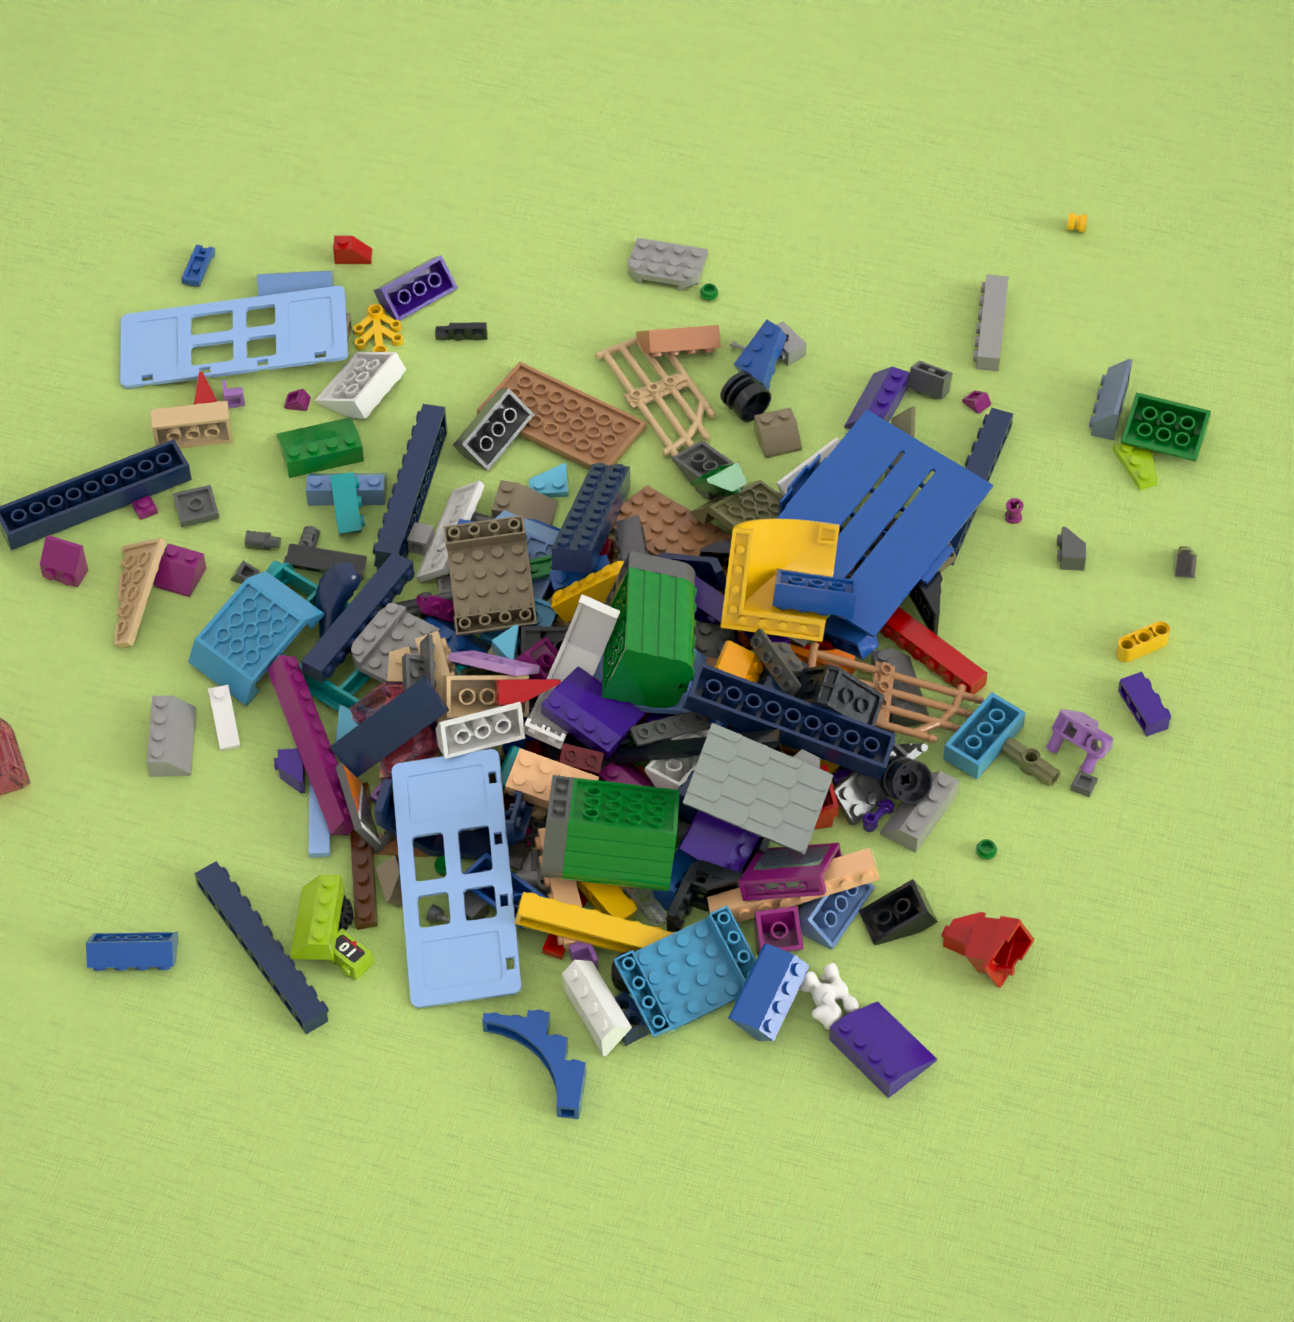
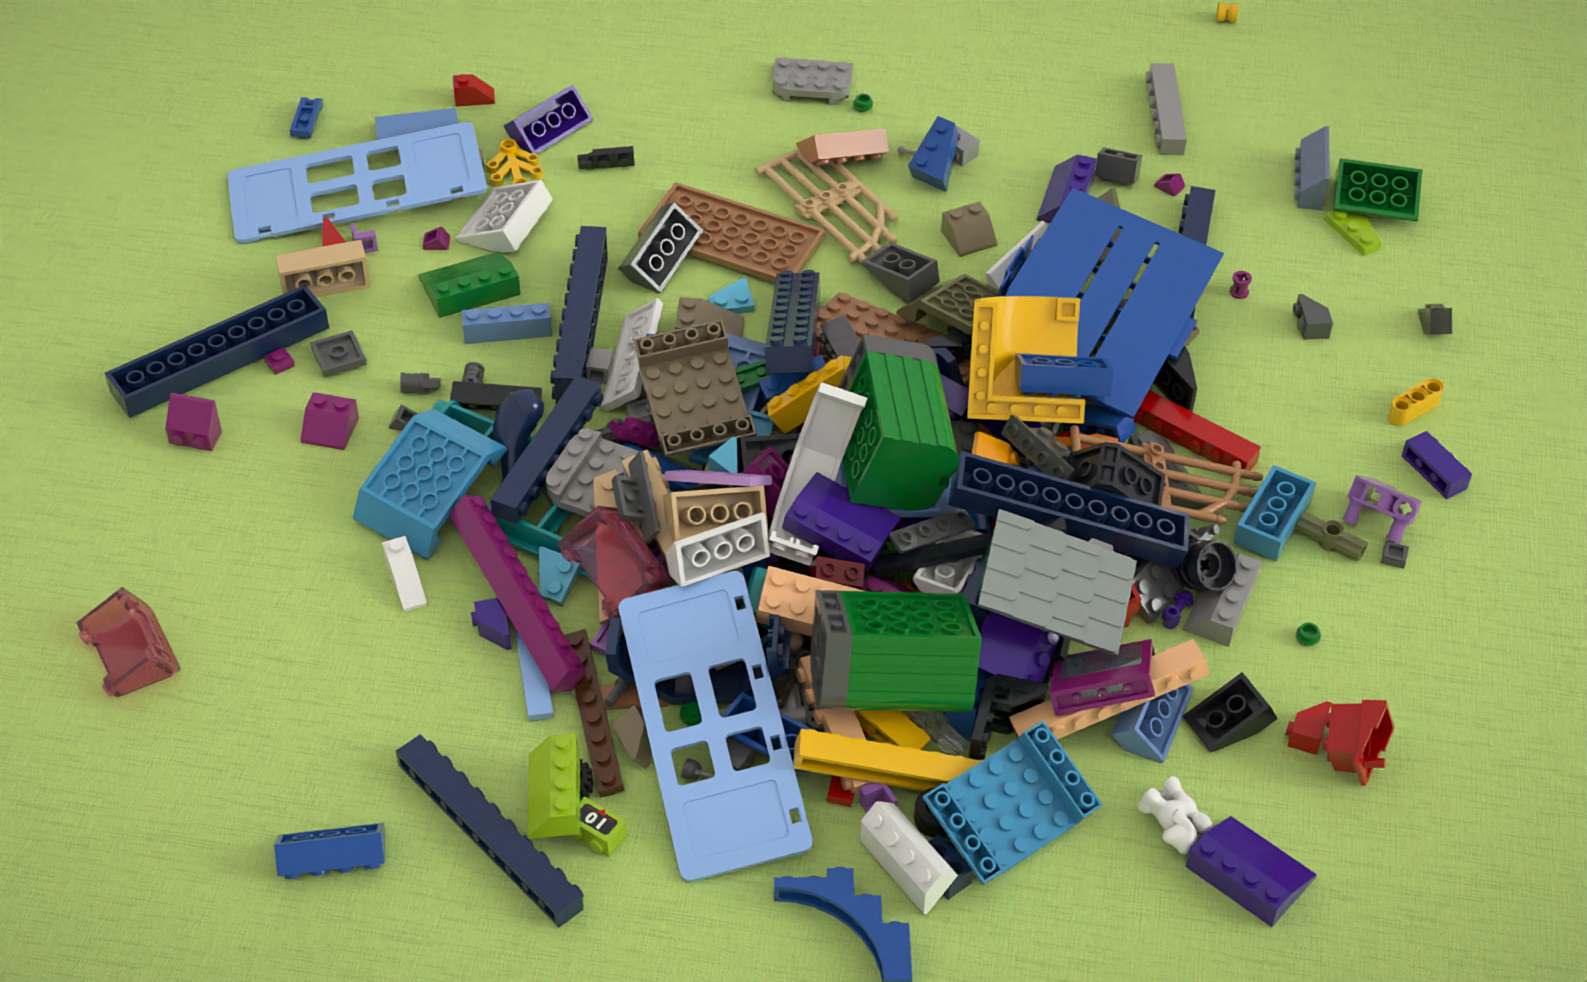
camera: 10 degrees left, 5 degrees down
tan wing [114,538,166,648] -> none
light grey slope [147,695,196,777] -> none
teal brick [330,472,365,535] -> none
dark blue tile [330,676,449,778] -> none
dark grey tile [336,763,381,849] -> none
red slope [495,679,561,706] -> none
slope [690,462,747,496] -> none
black wheel [720,371,771,422] -> none
blue slope [728,943,810,1041] -> none
magenta slope [754,906,804,956] -> none

